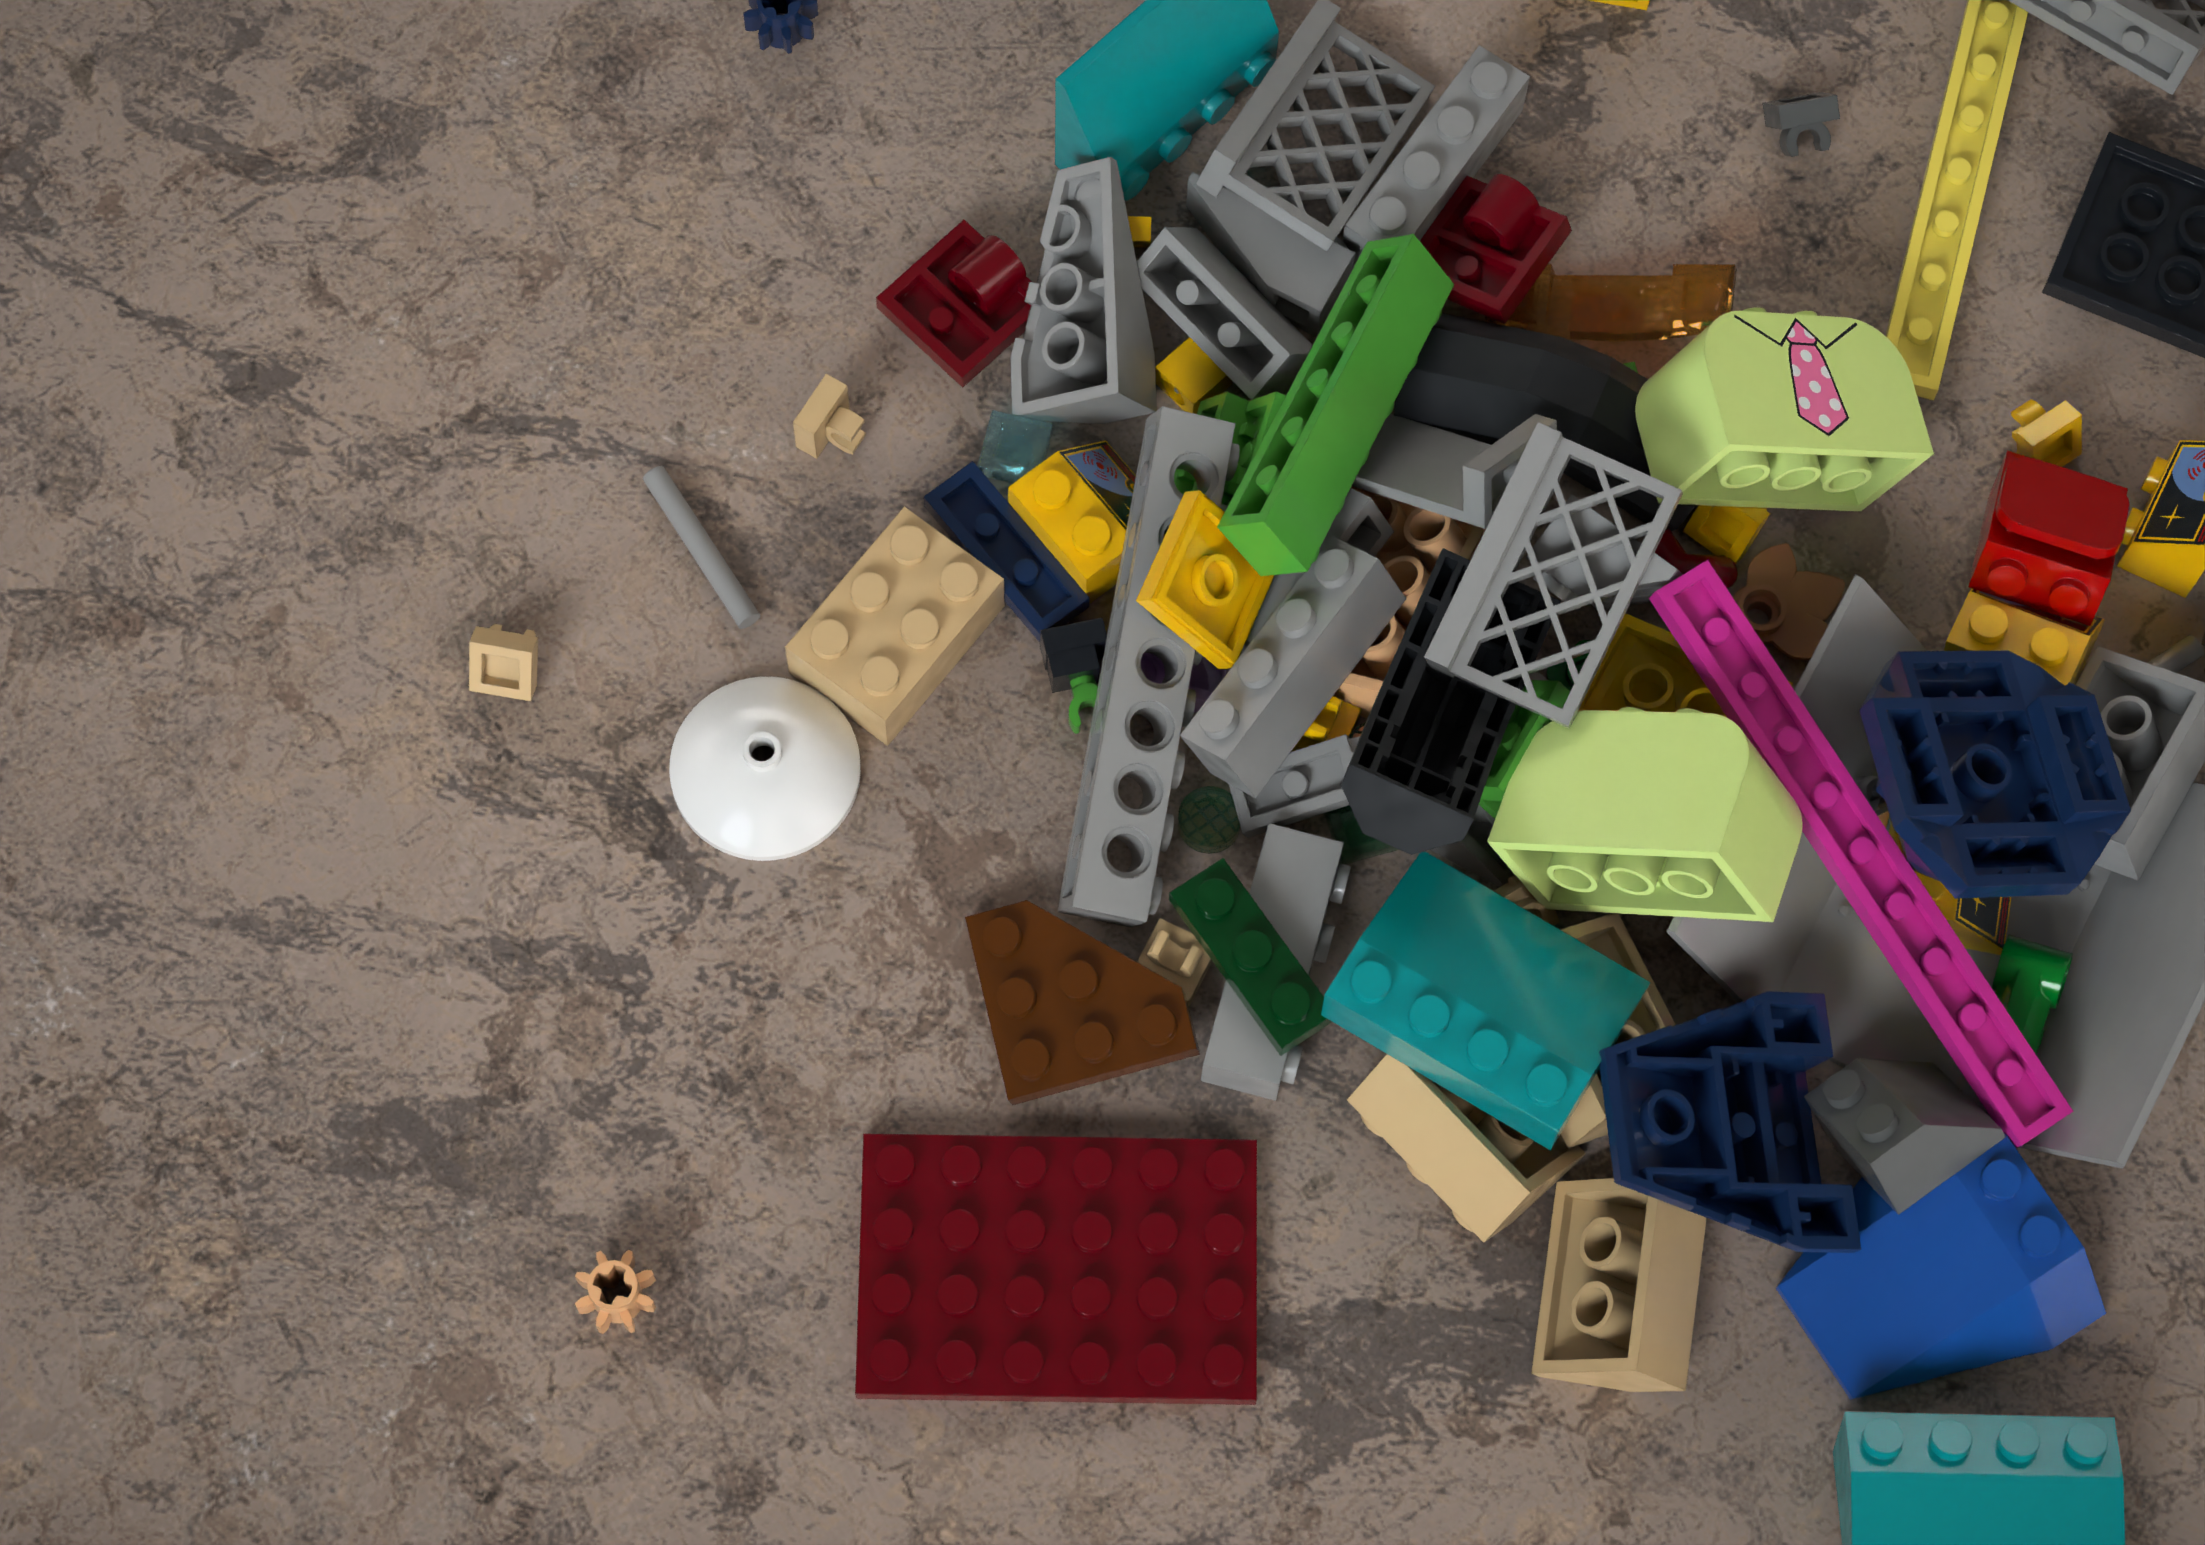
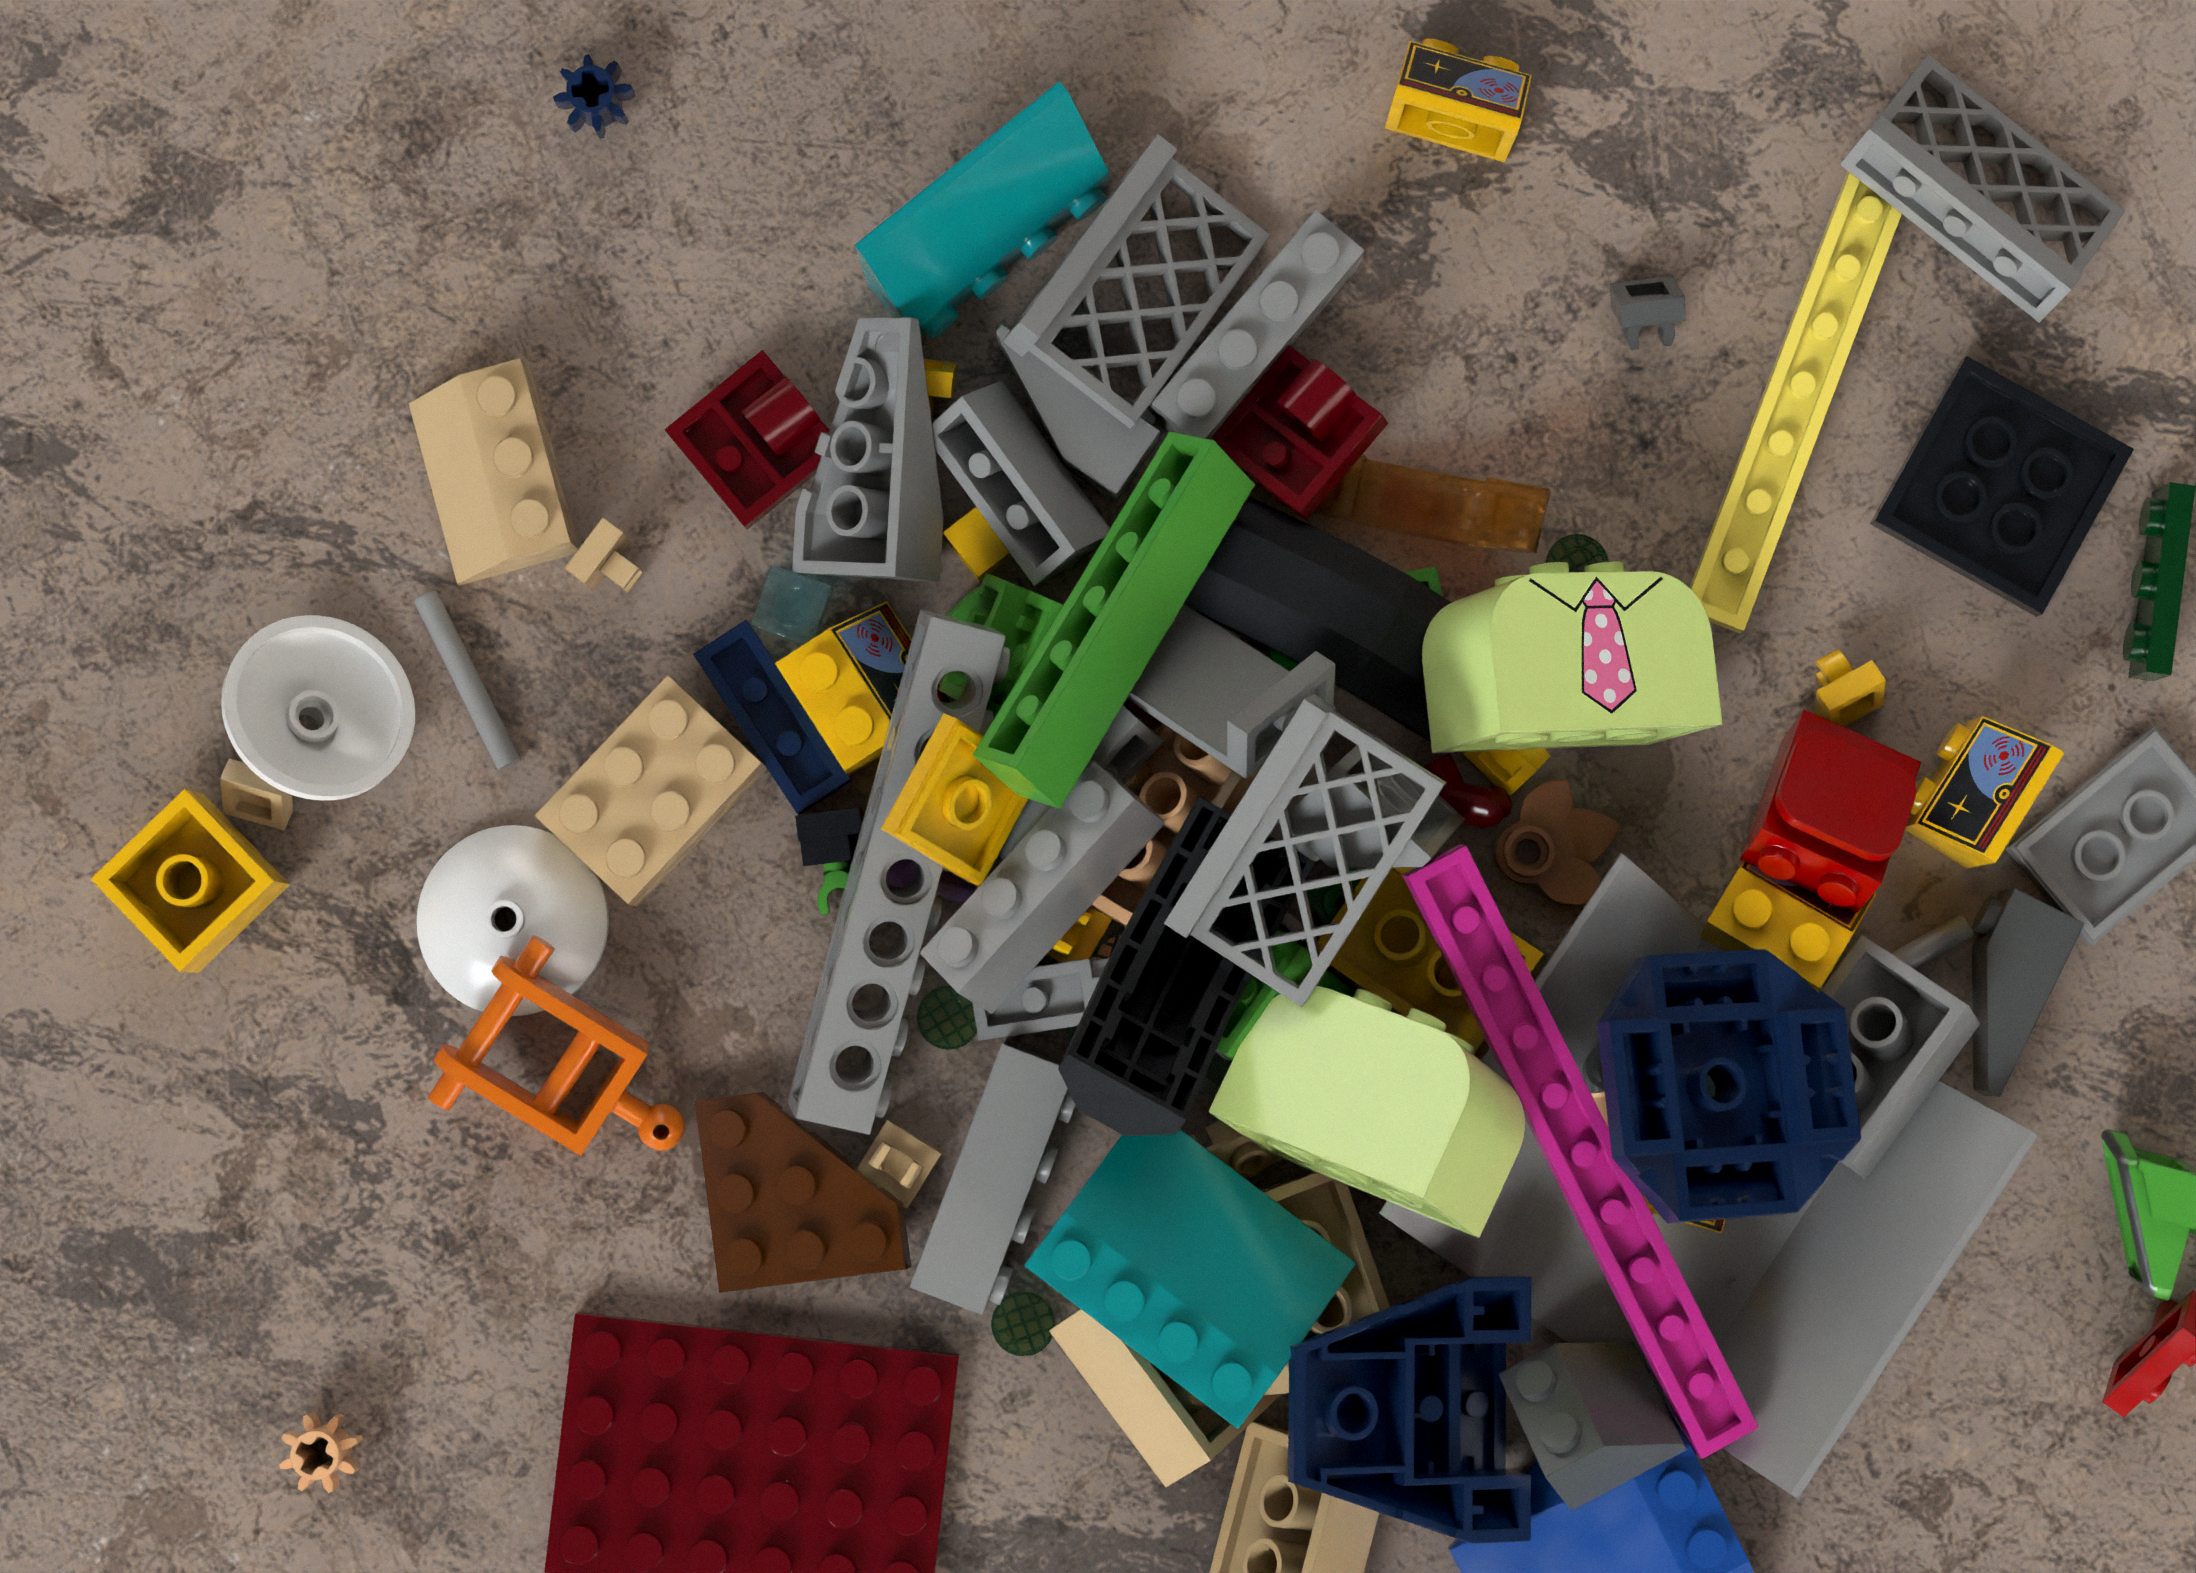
camera: 10 degrees right, 15 degrees up
dark green plate [1169,858,1332,1056] -> none
green piece [1992,935,2073,1056] -> none
none -> yellow brick [91,789,291,973]
none -> white dish [221,615,415,801]
none -> tan slope [409,358,580,586]
none -> orange piece [428,935,685,1156]
none -> clear green tile [991,1290,1056,1356]

